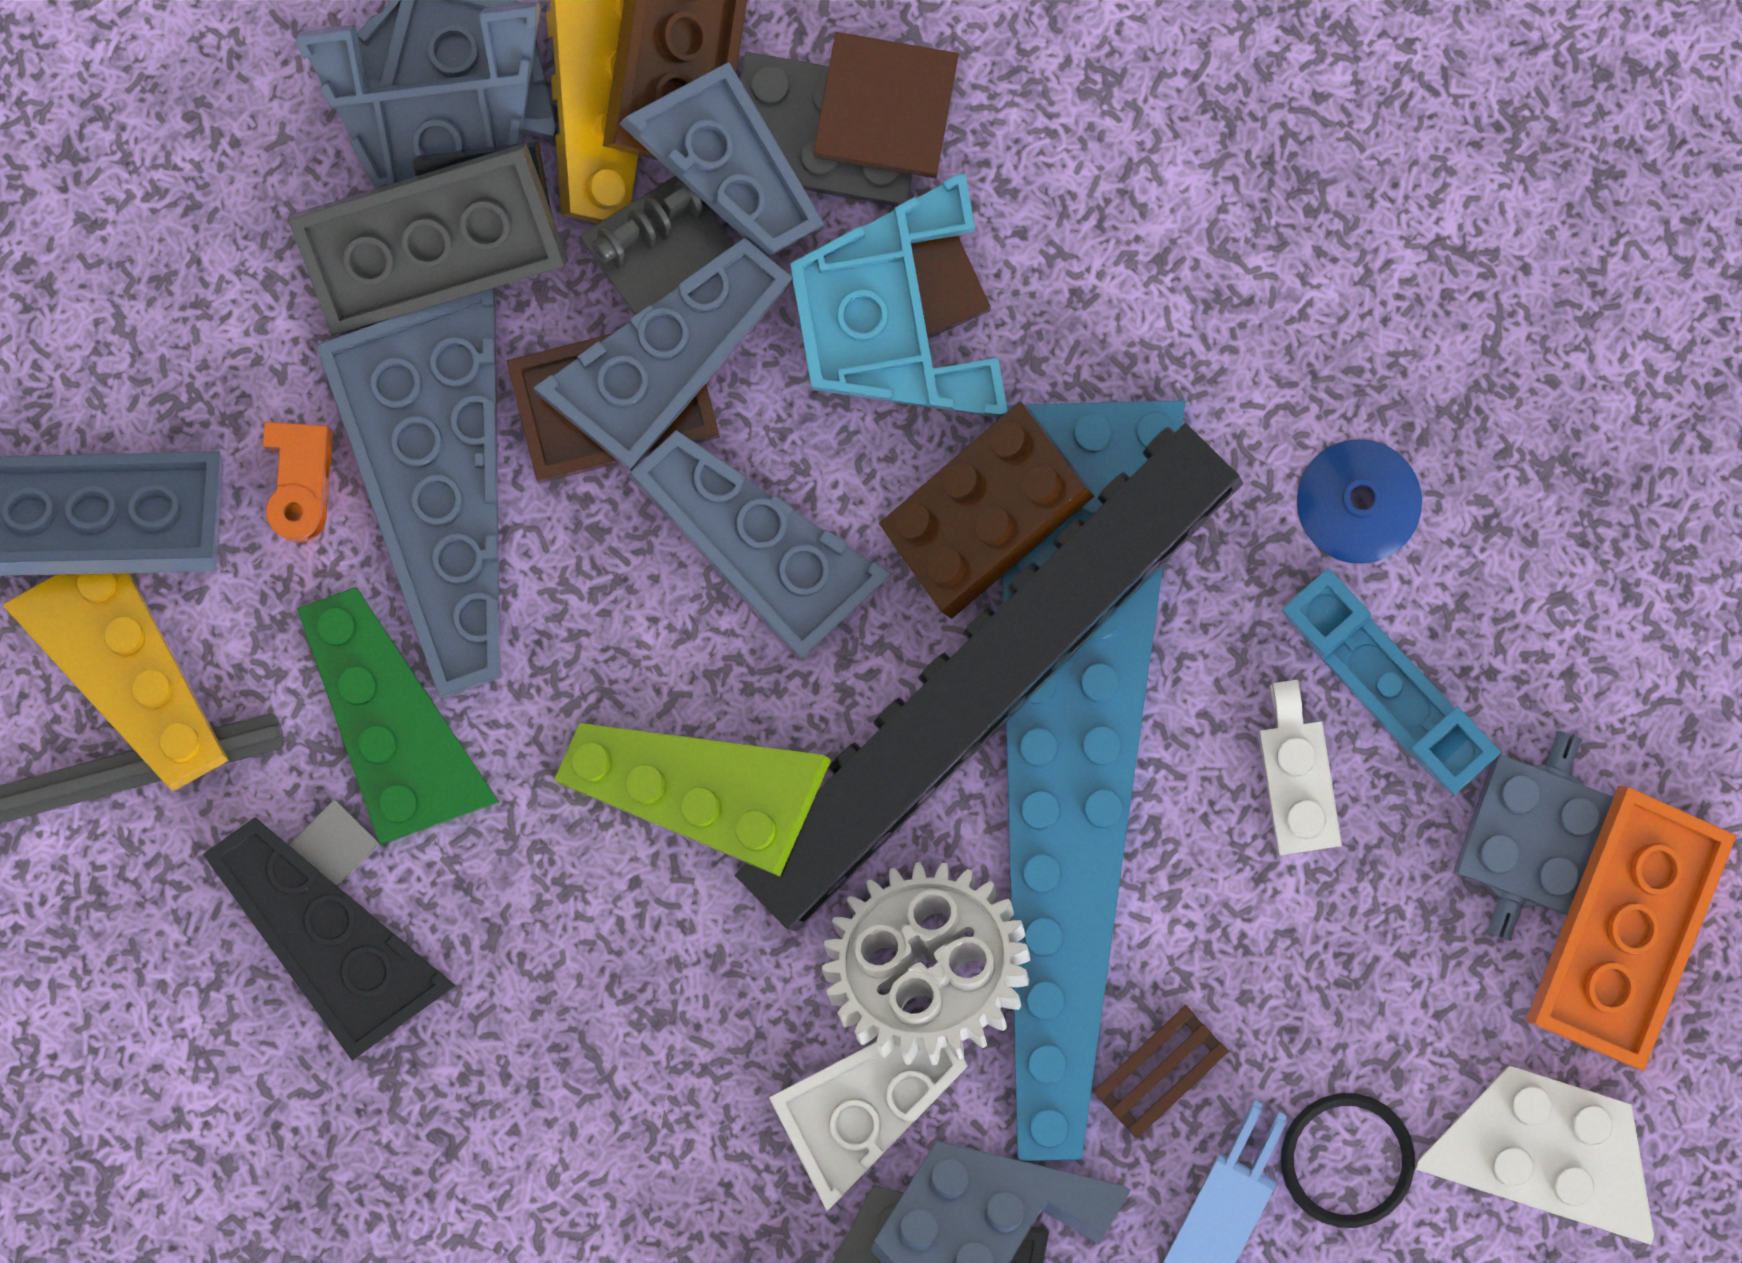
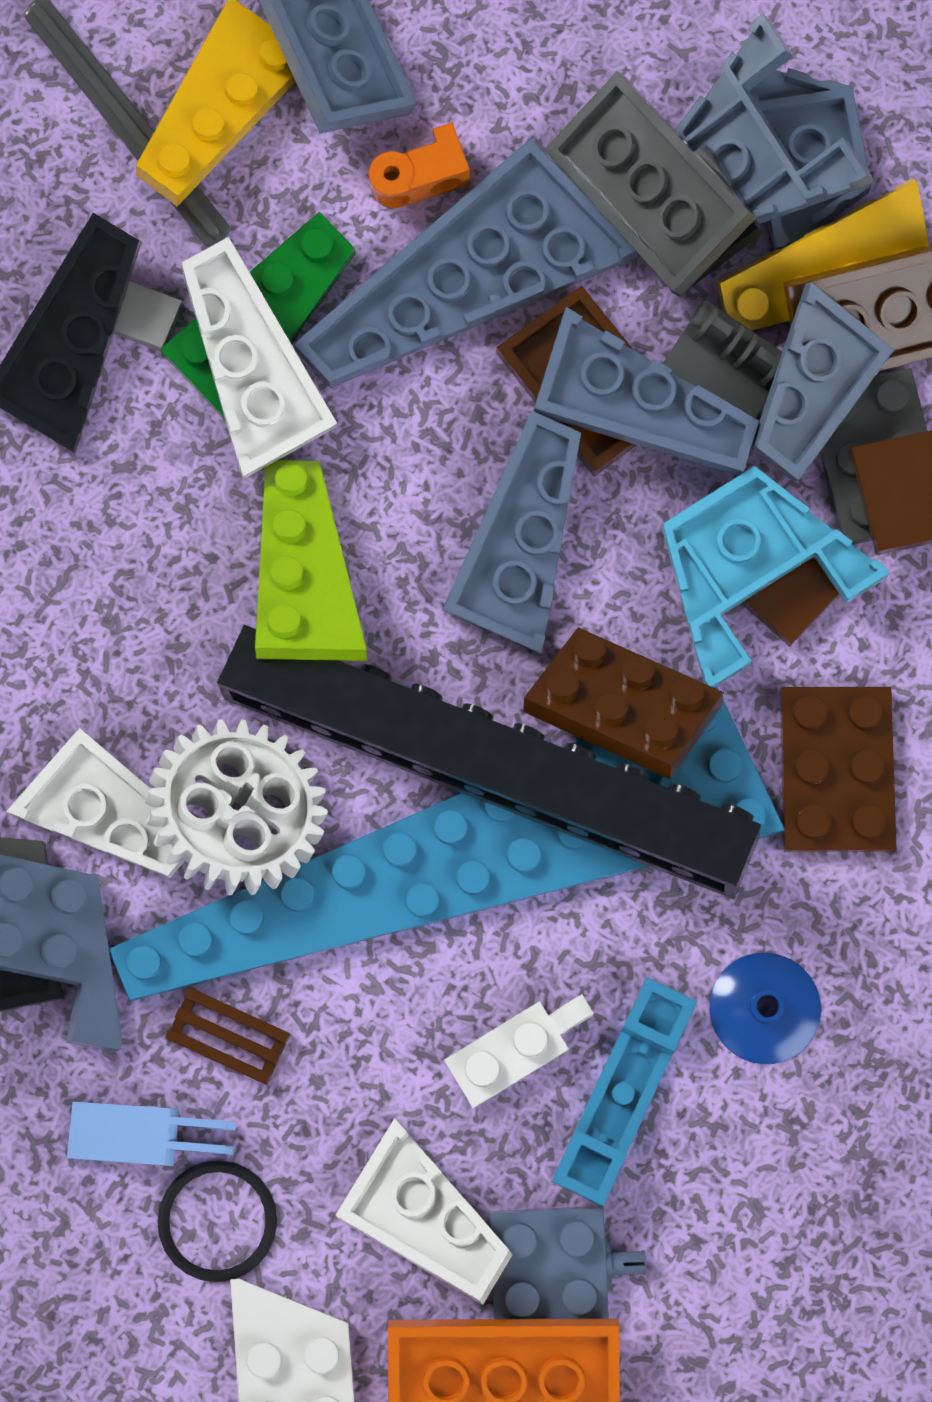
camera: 65 degrees right, 5 degrees down
none -> white wing [181,237,337,479]
none -> white wing [336,1118,512,1305]
none -> reddish brown plate [780,686,897,852]

